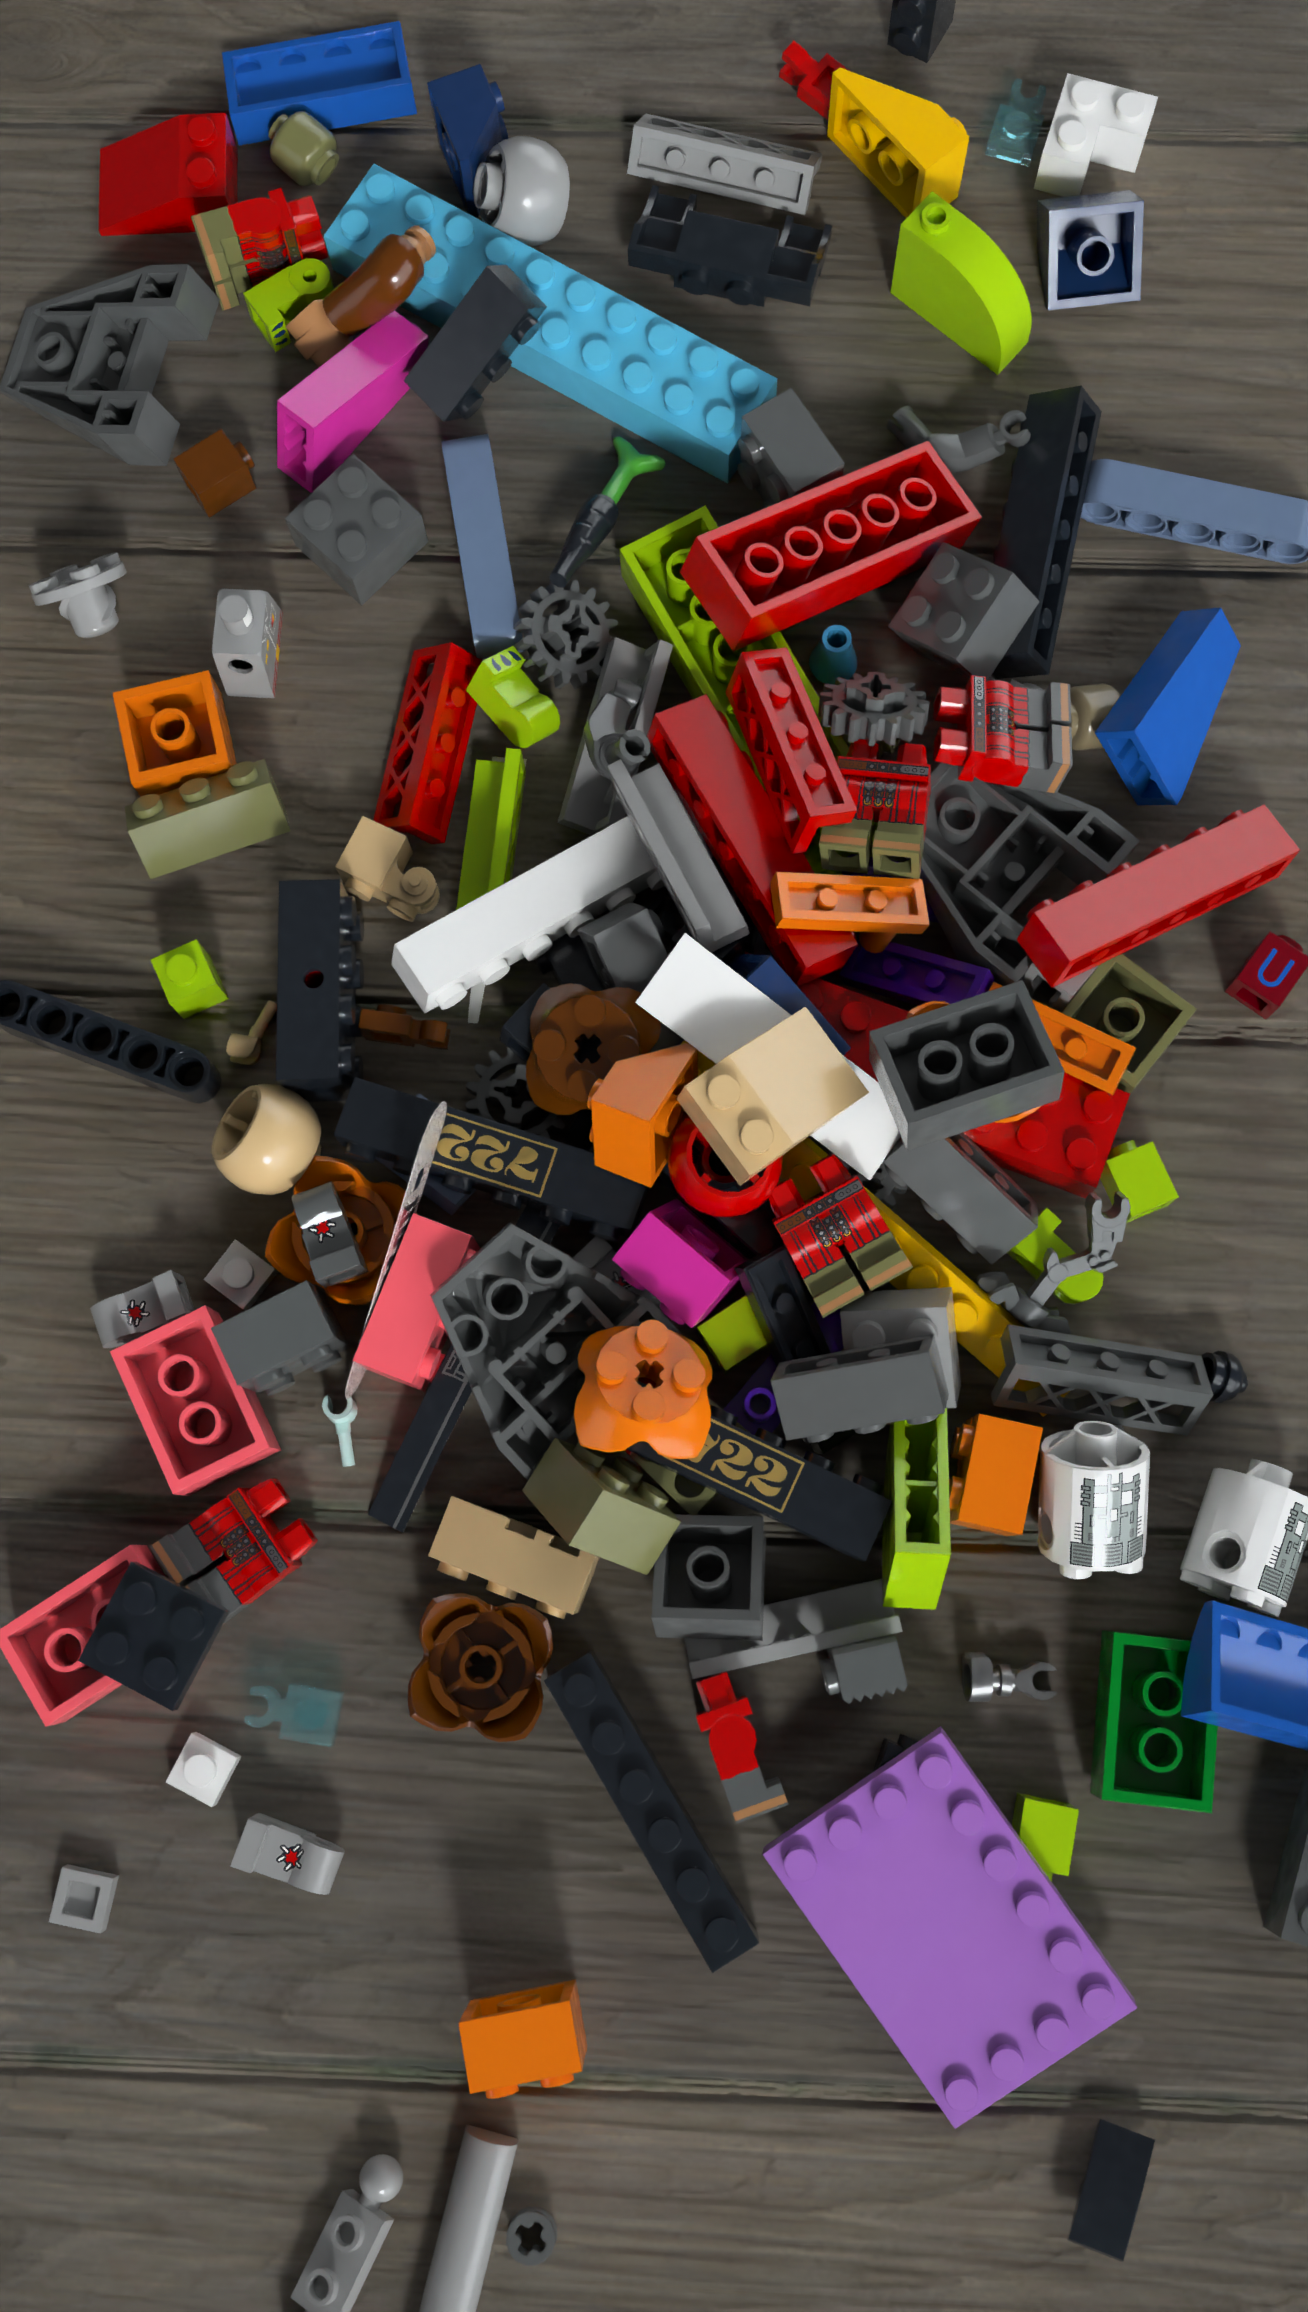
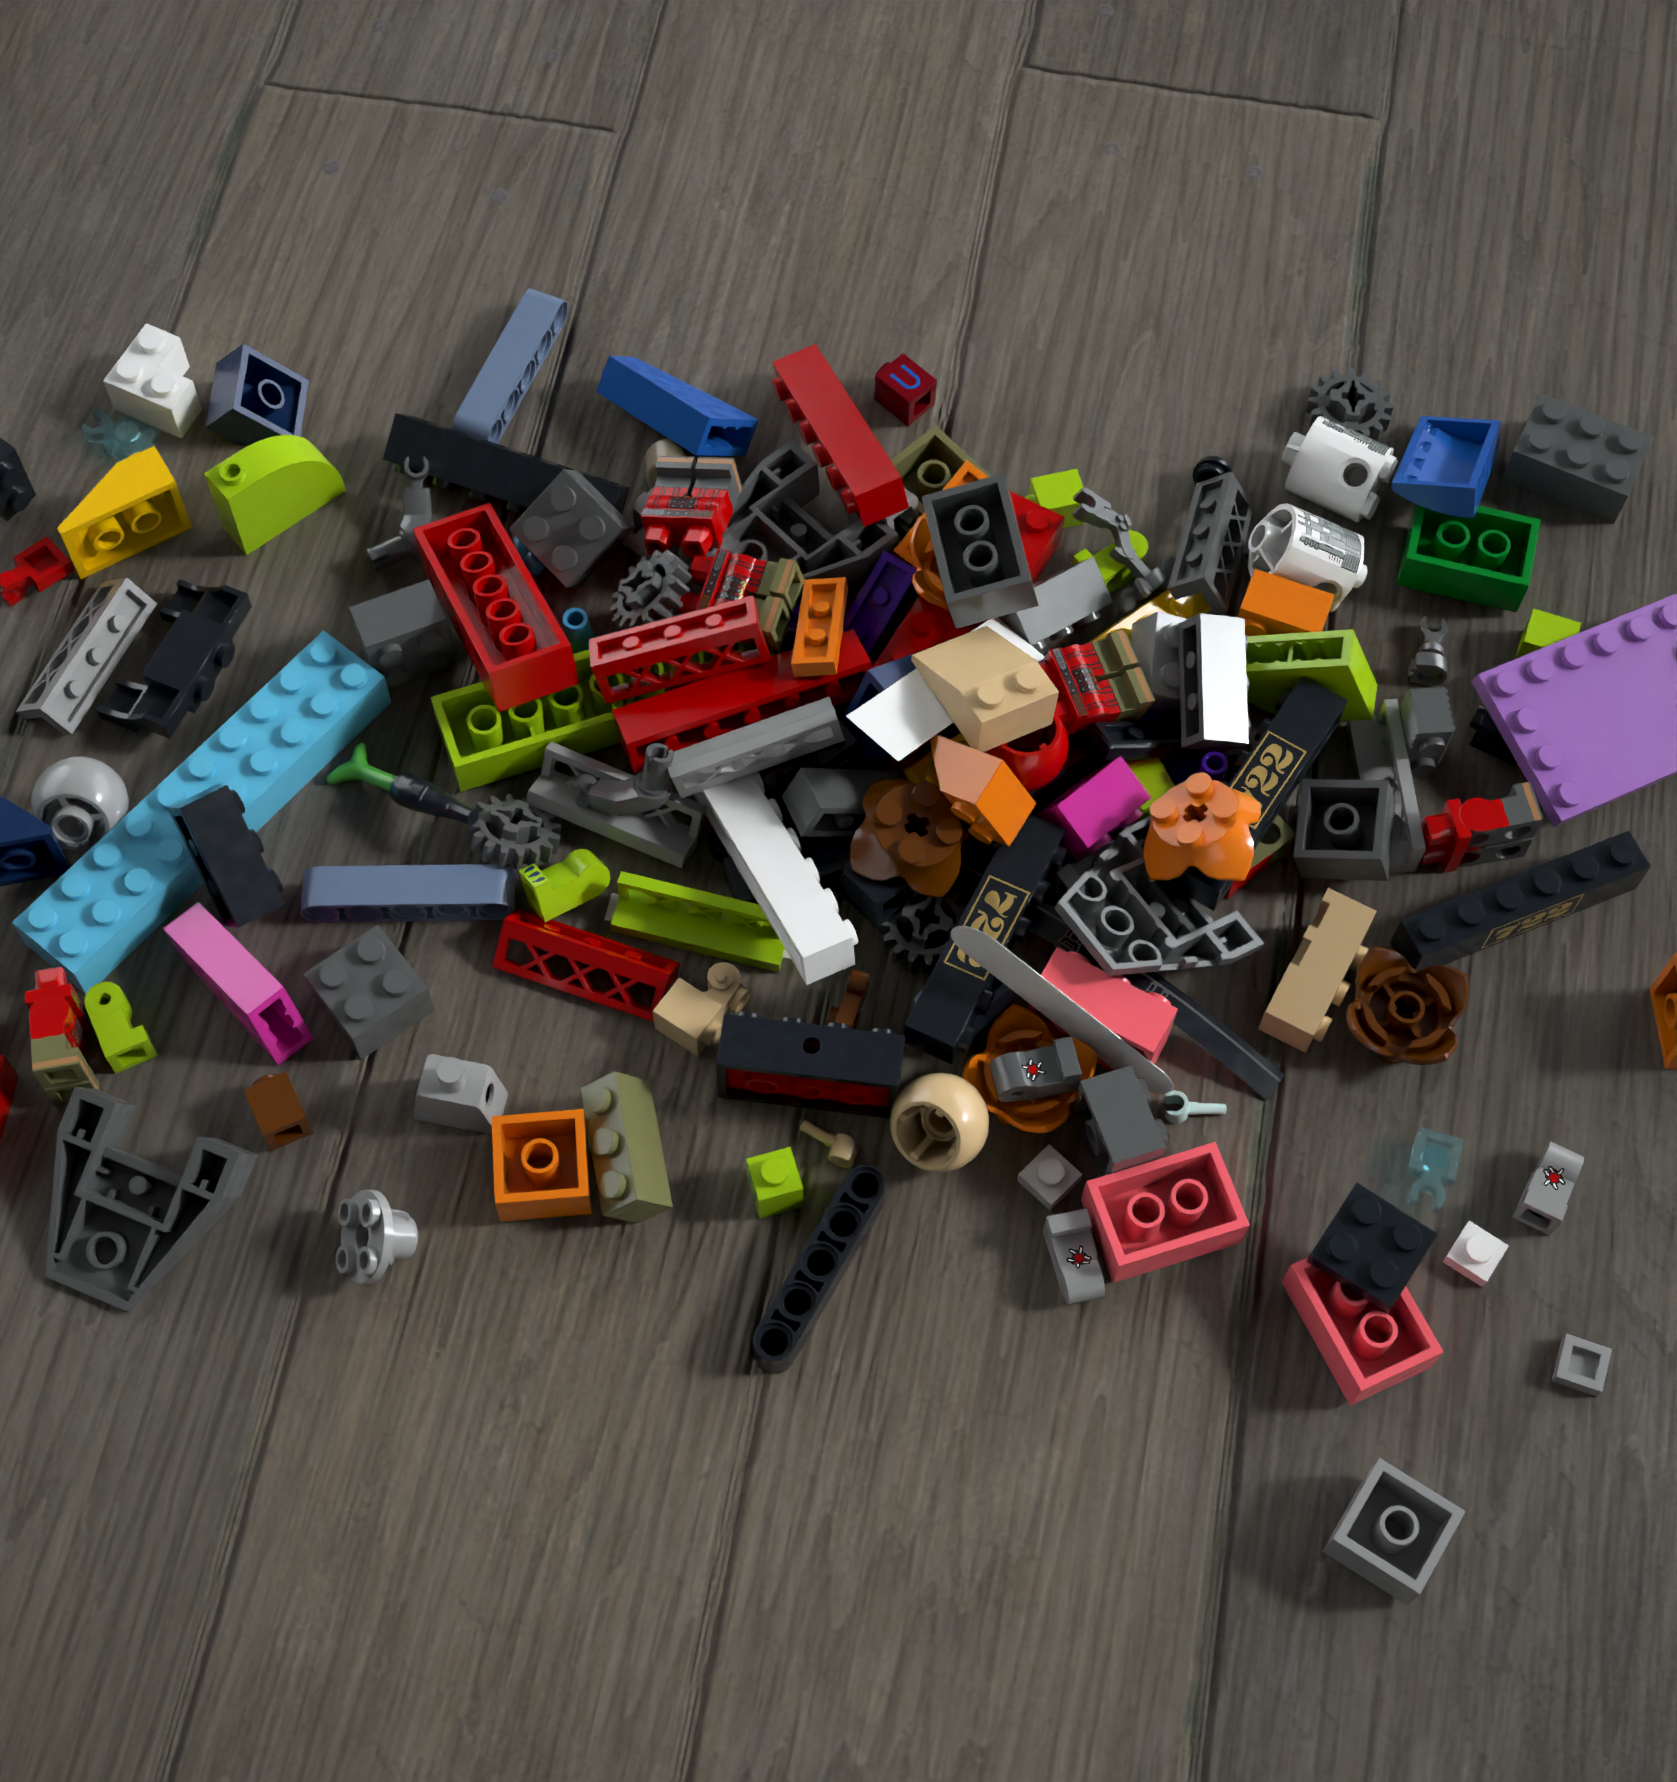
camera: 90 degrees left, 15 degrees down
hips [149,1478,318,1625] -> none
reddish brown piece [285,225,436,367] -> none
olive brick [522,1437,681,1575] -> none

